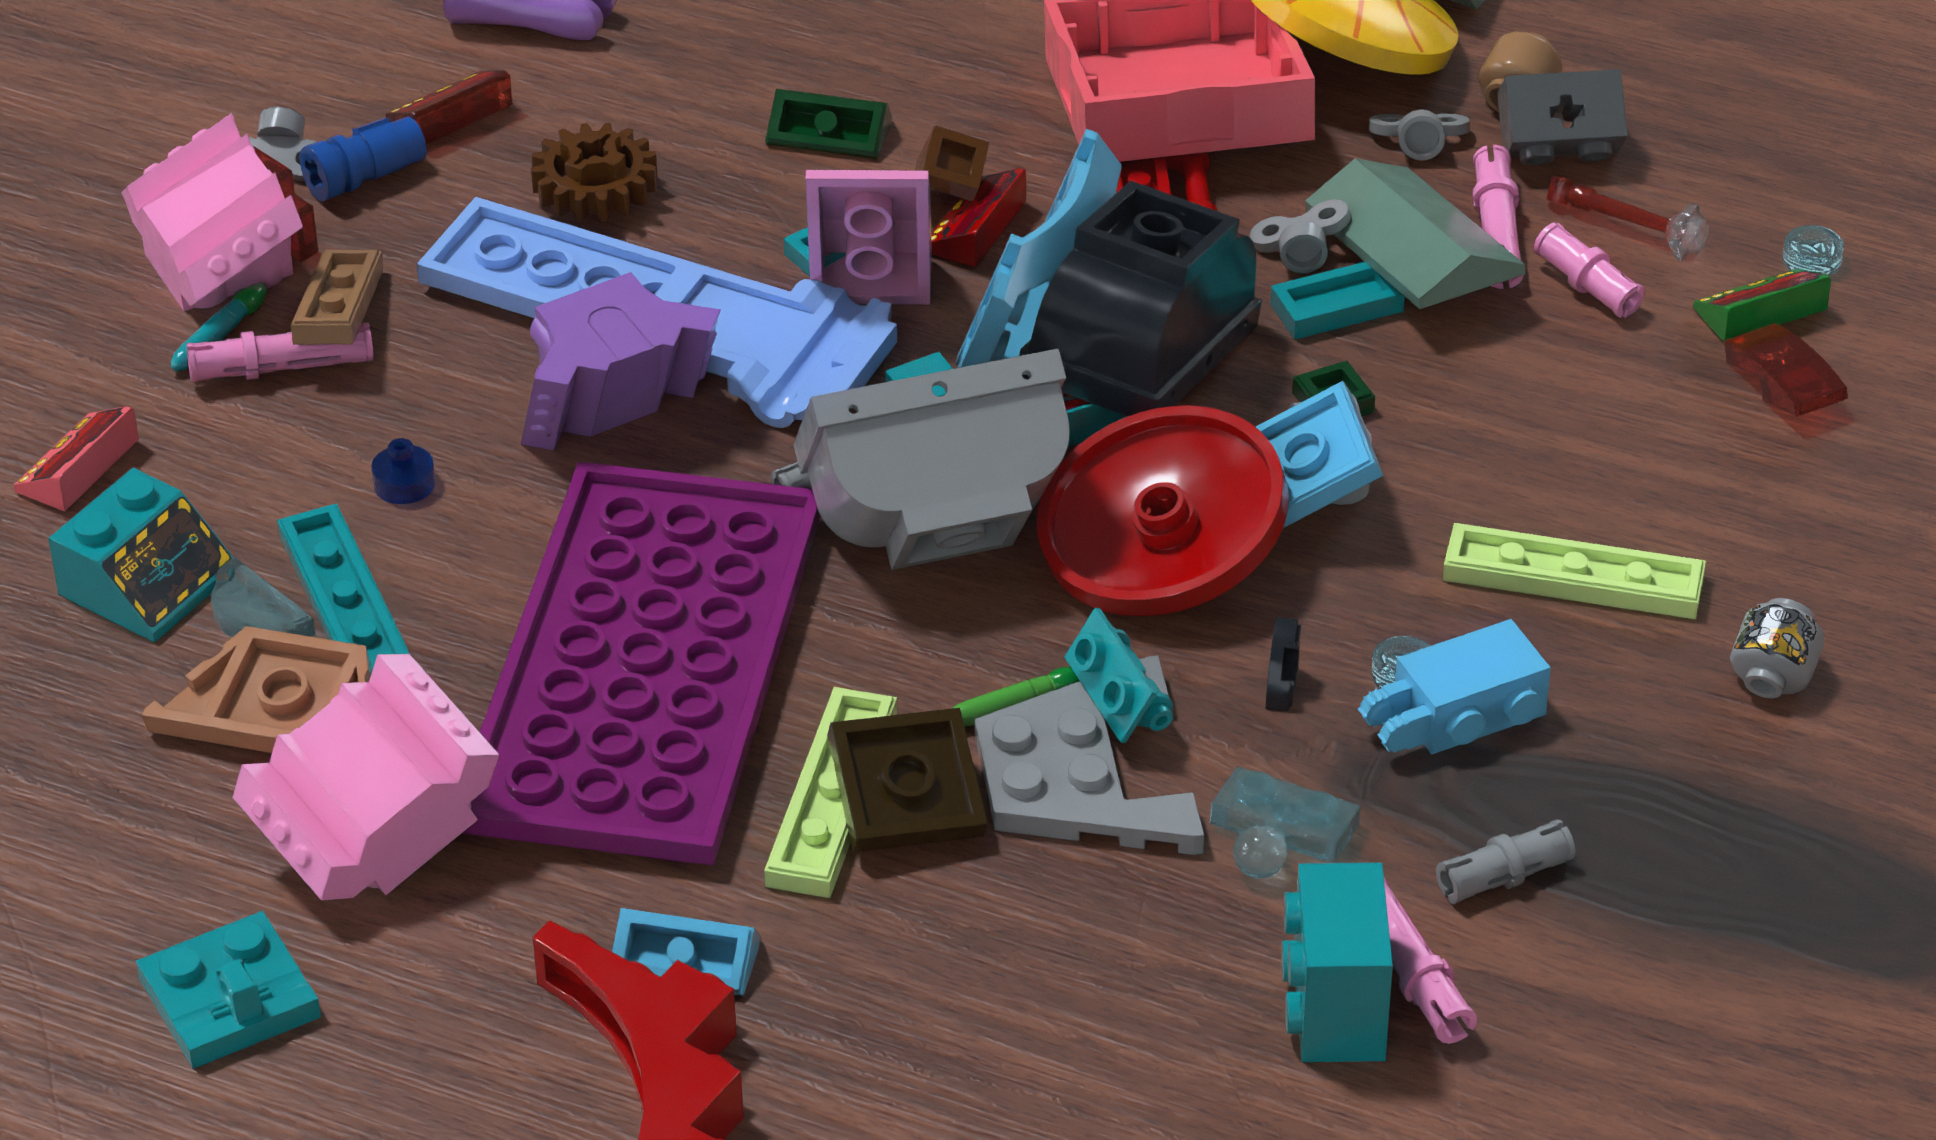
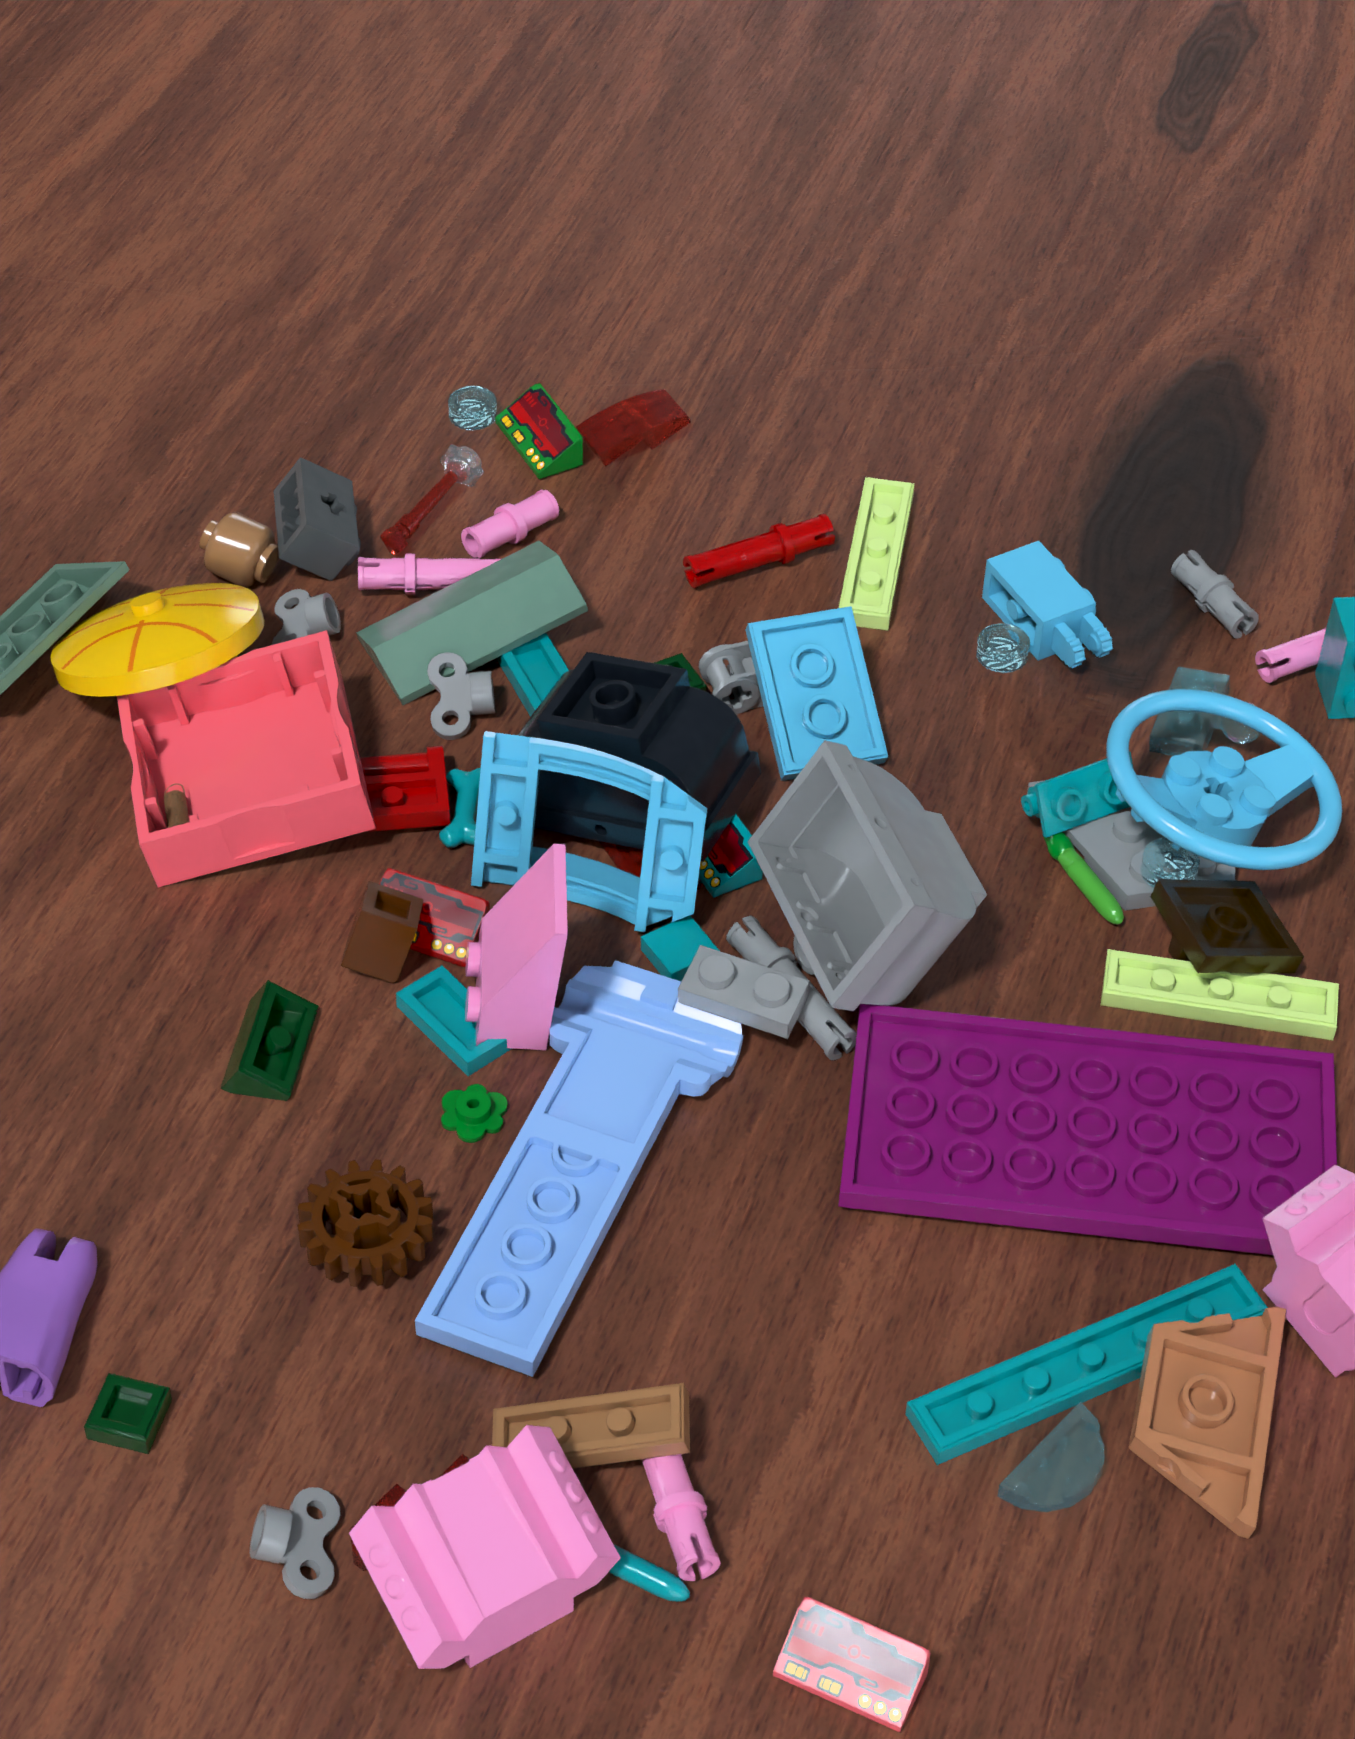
camera: 95 degrees left, 5 degrees up
slope [48,467,238,643] -> none
blue axle [300,117,427,202] -> none
clear blue tile [371,438,436,504] -> none
clear red slope [386,70,513,144] -> none
medium lavender slope [521,272,721,450] -> none
red dish [1036,405,1289,616] -> none
black tile [1265,617,1301,711] -> none
head [1730,598,1825,698] -> none
none -> dark green tile [84,1373,172,1454]
none -> medium nougat piece [164,784,189,828]
none -> green plant [441,1084,508,1143]
none -> light grey plate [678,945,810,1039]
none -> red pin [683,513,835,588]
none -> medium azure piece [1106,689,1342,870]
none -> clear light blue tile [1140,837,1200,888]

